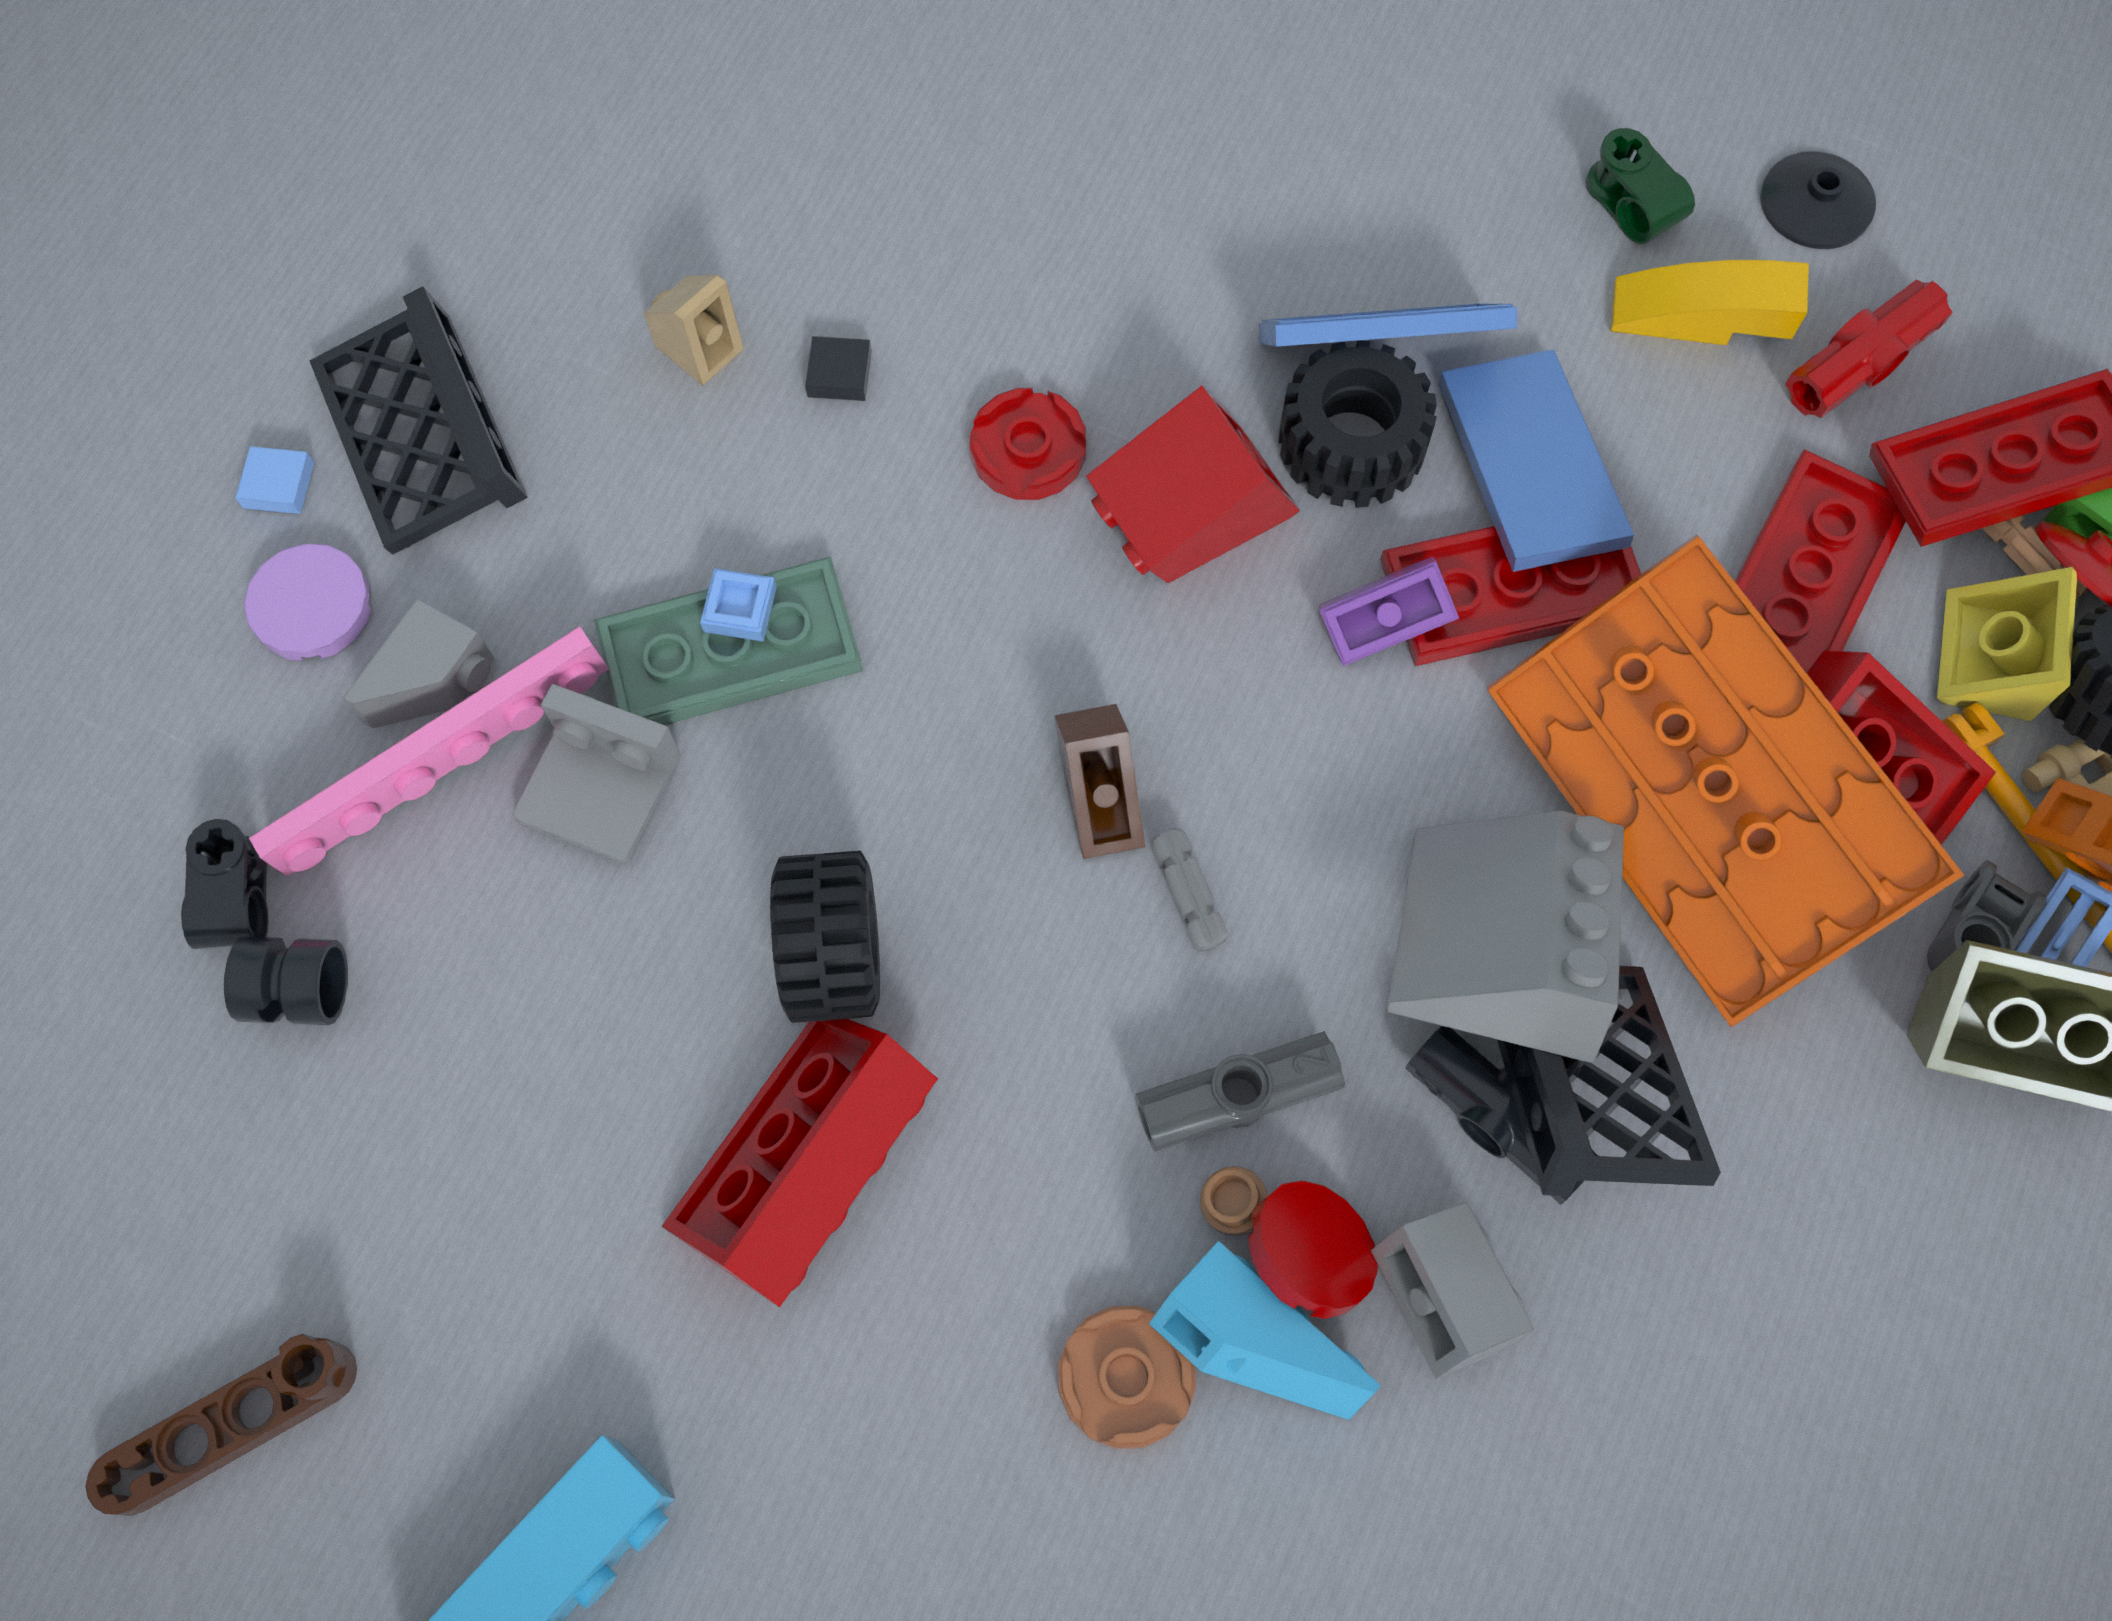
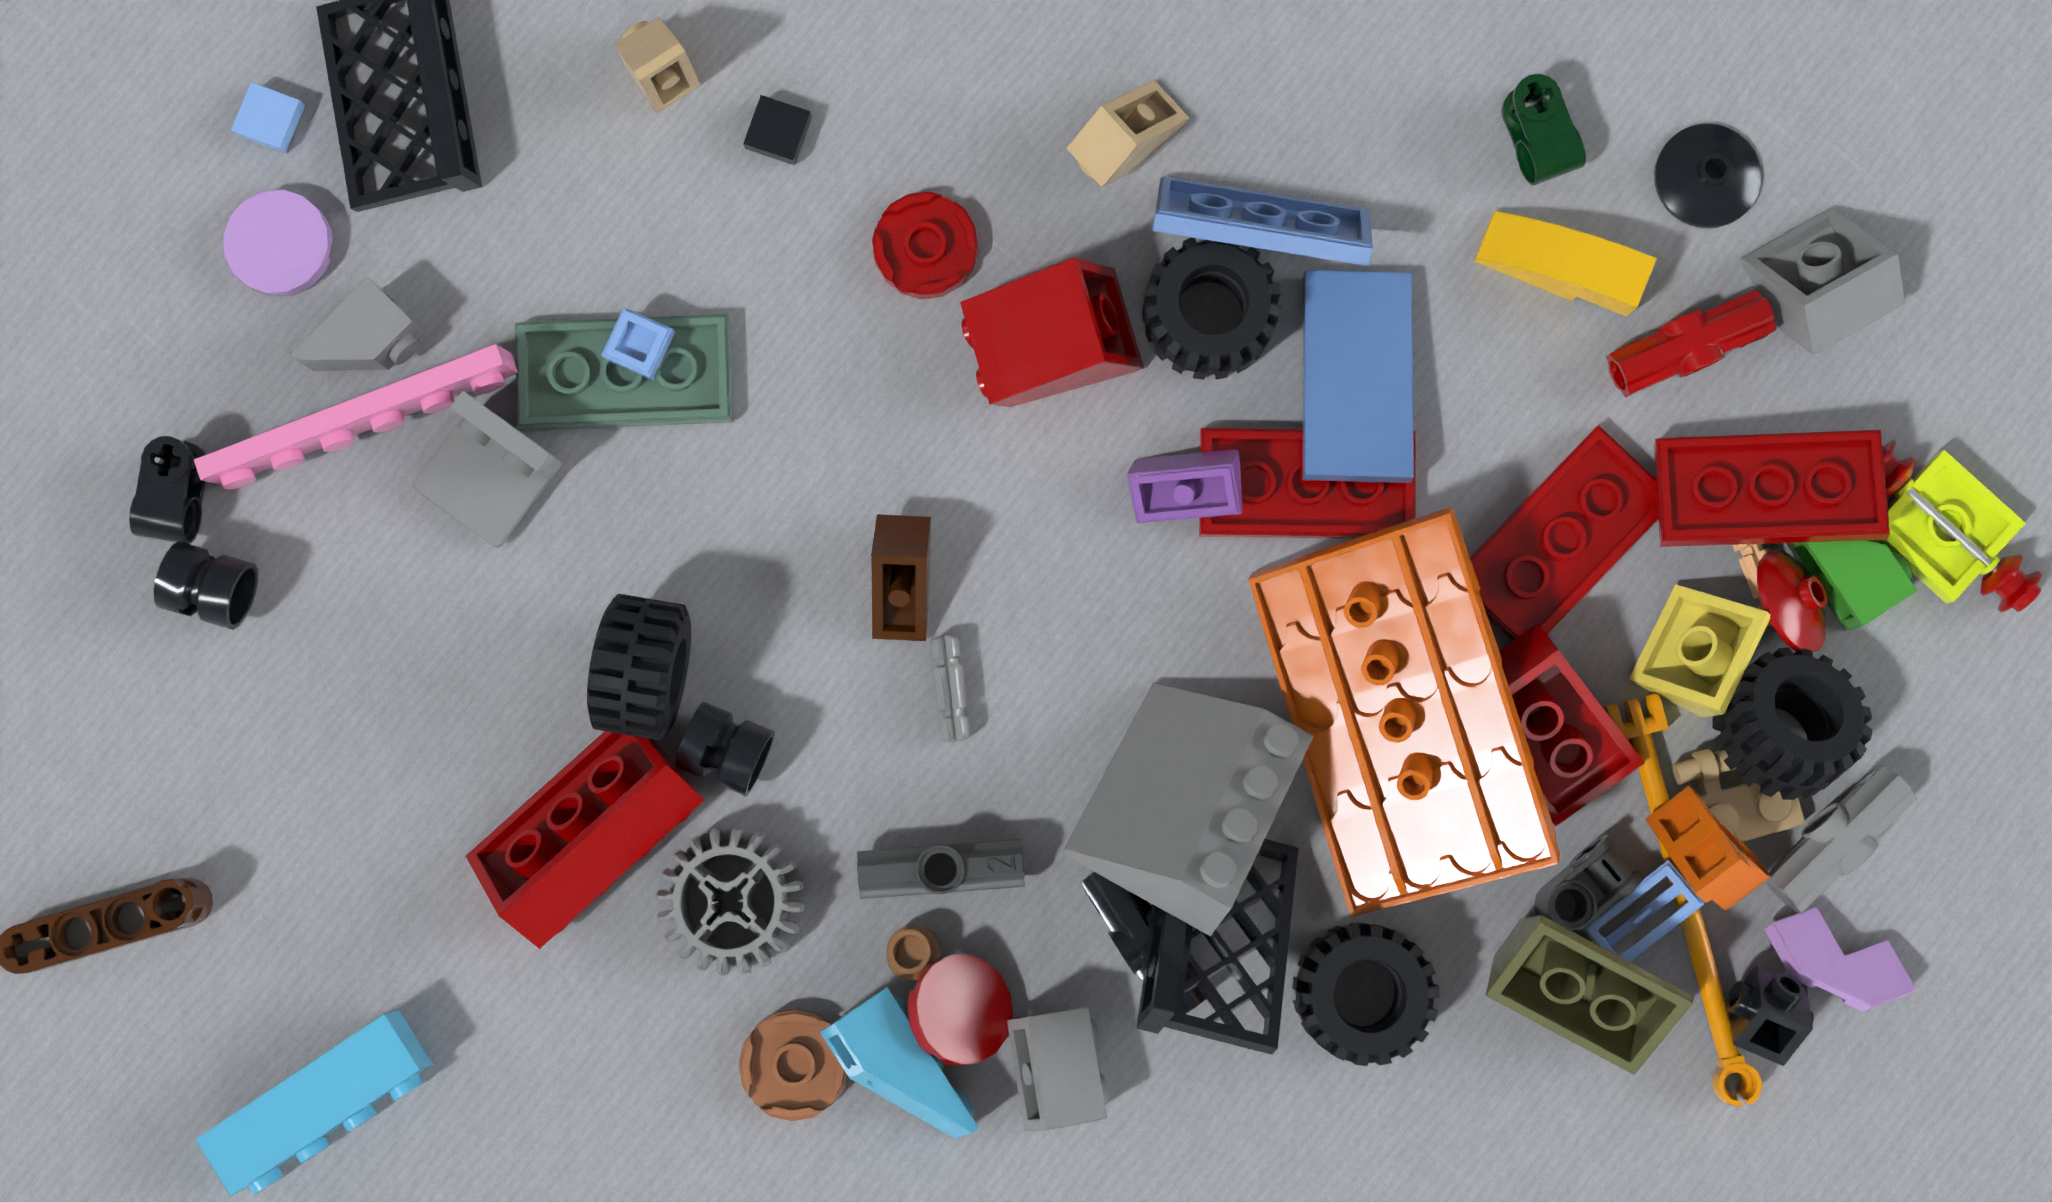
camera: 15 degrees right, 15 degrees up
none -> light grey gear [656,827,805,976]
none -> black wheel [675,702,775,797]
none -> tan slope [1066,80,1189,187]
none -> black tyre [1292,922,1440,1066]
none -> light grey slope [1741,208,1905,355]

